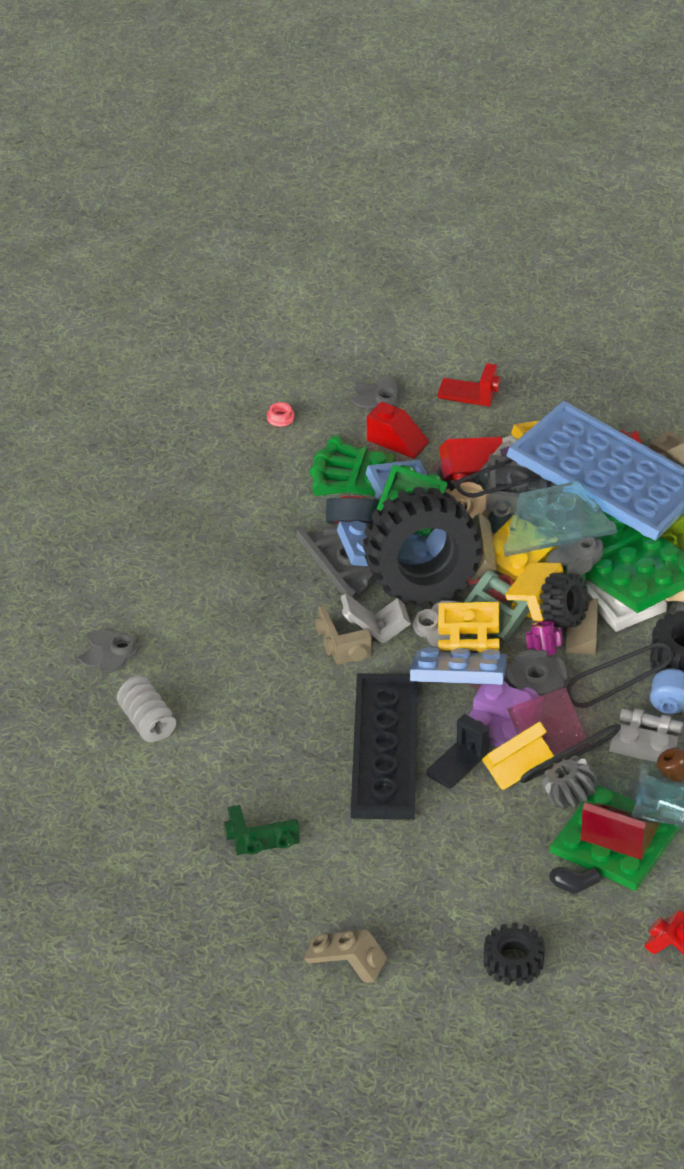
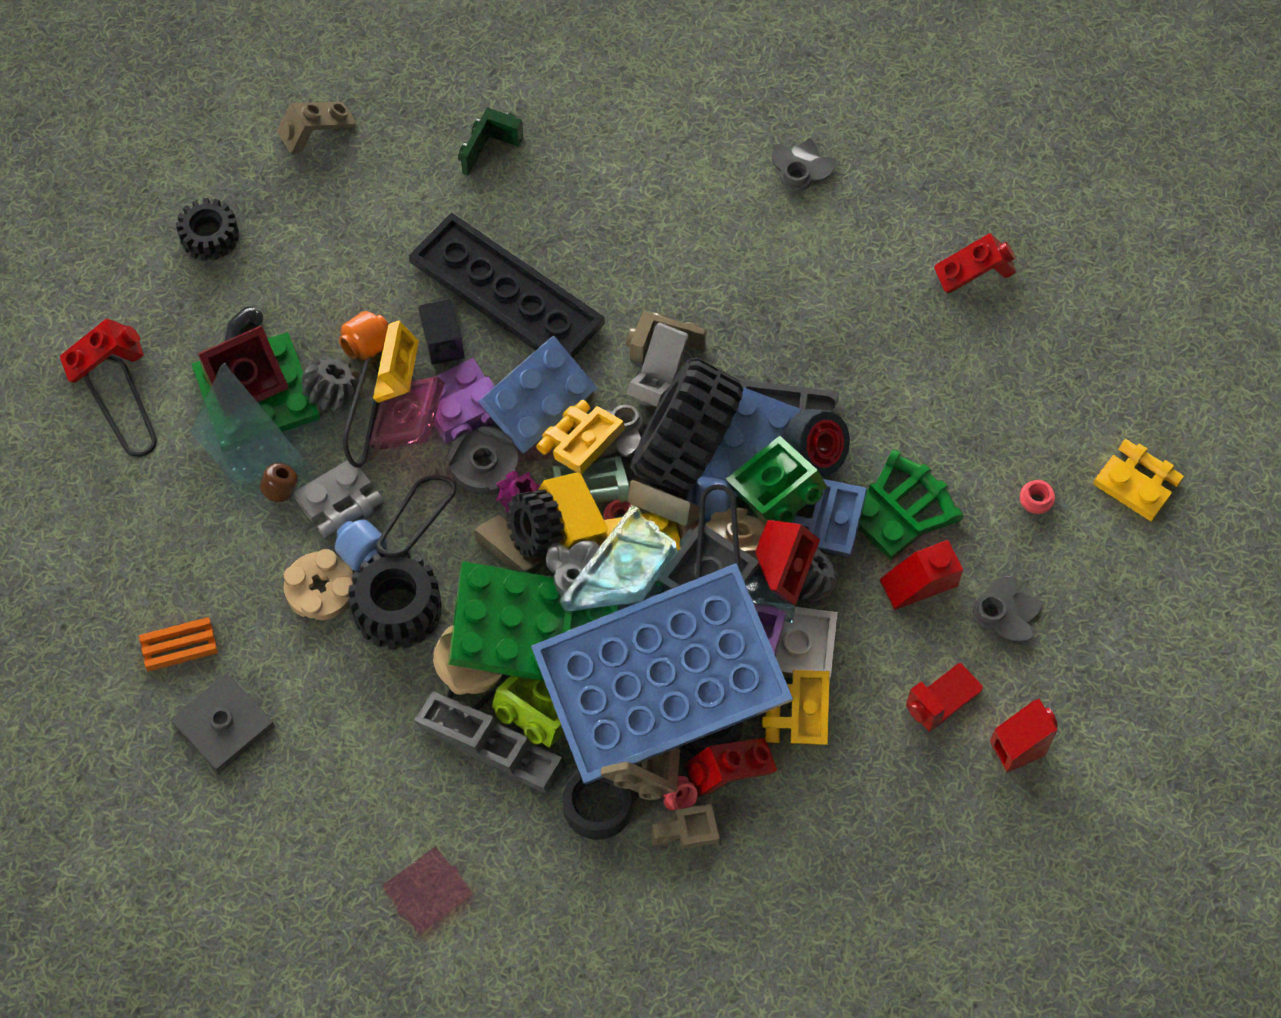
camera: 125 degrees right, 20 degrees up
light grey piece [117,675,177,742] -> none
none -> orange head [339,311,388,361]
none -> red bracket [934,233,1017,293]
none -> red slope [990,698,1058,773]
none -> yellow plate [1093,439,1184,522]

